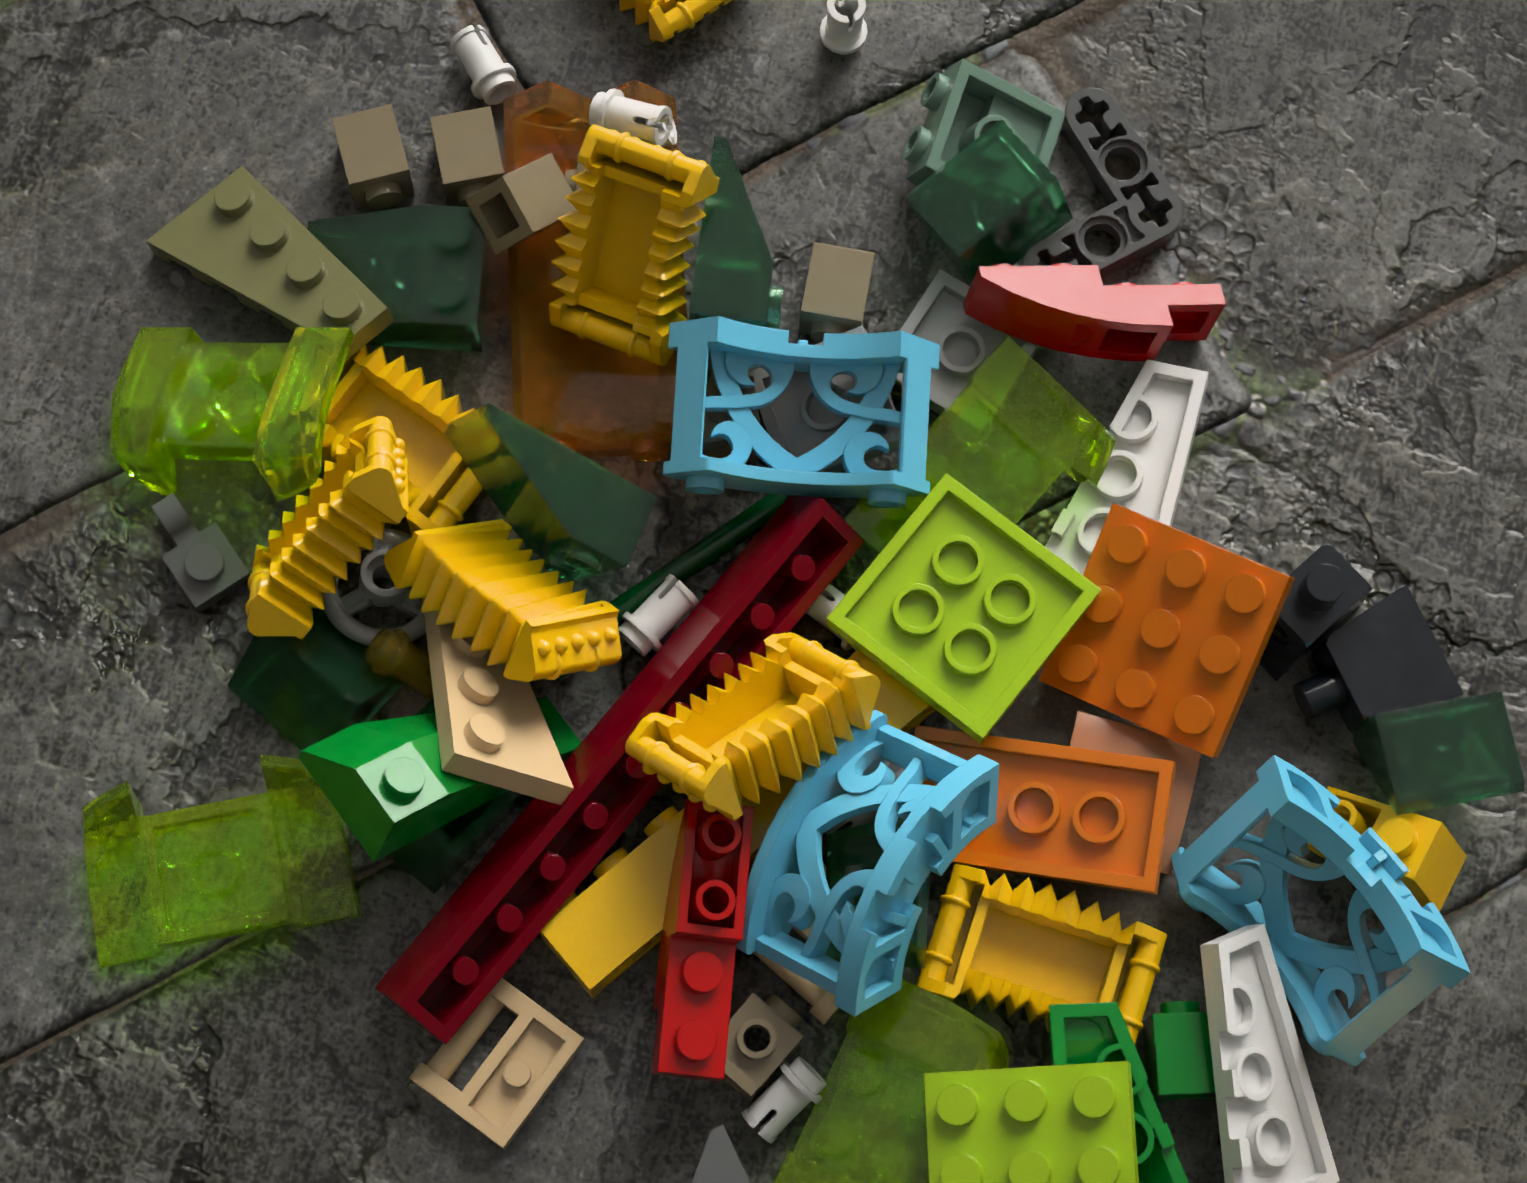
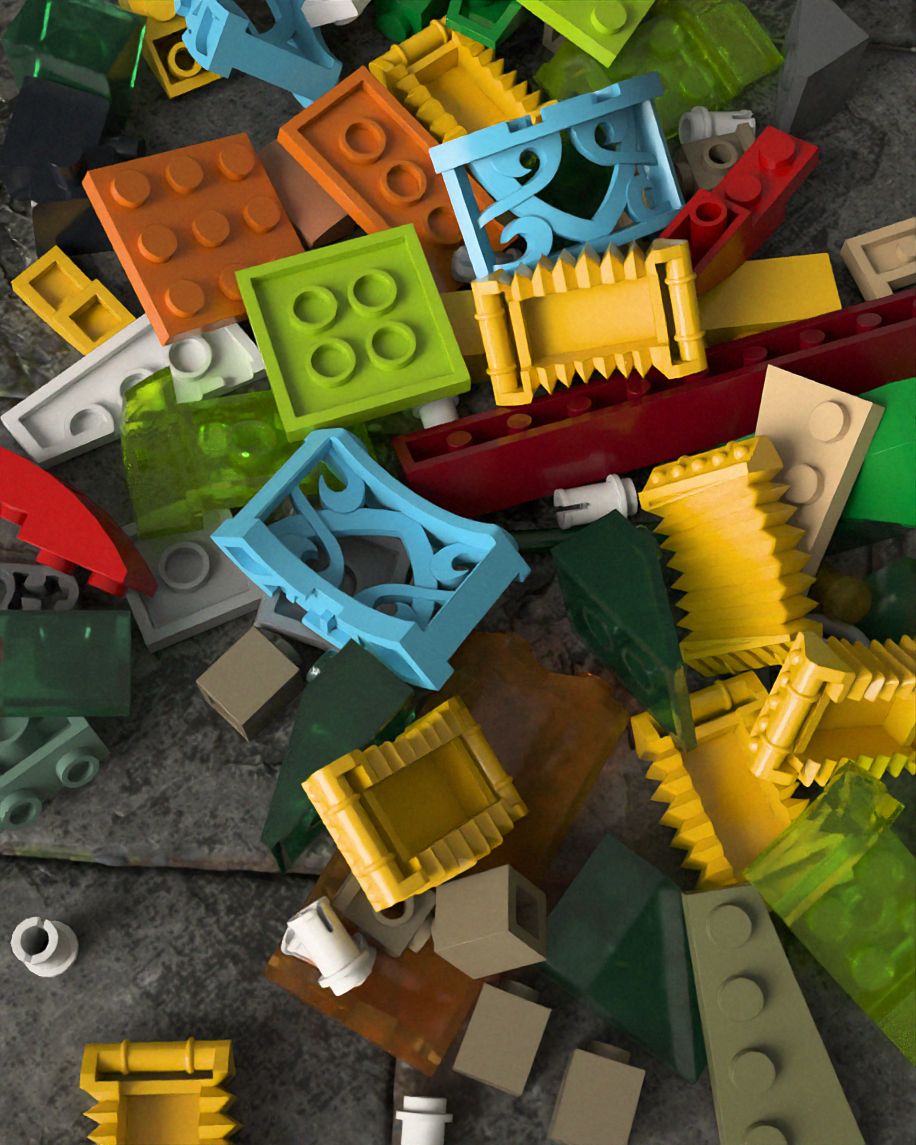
camera: 145 degrees left, 5 degrees down
none -> yellow slope [11,245,137,356]

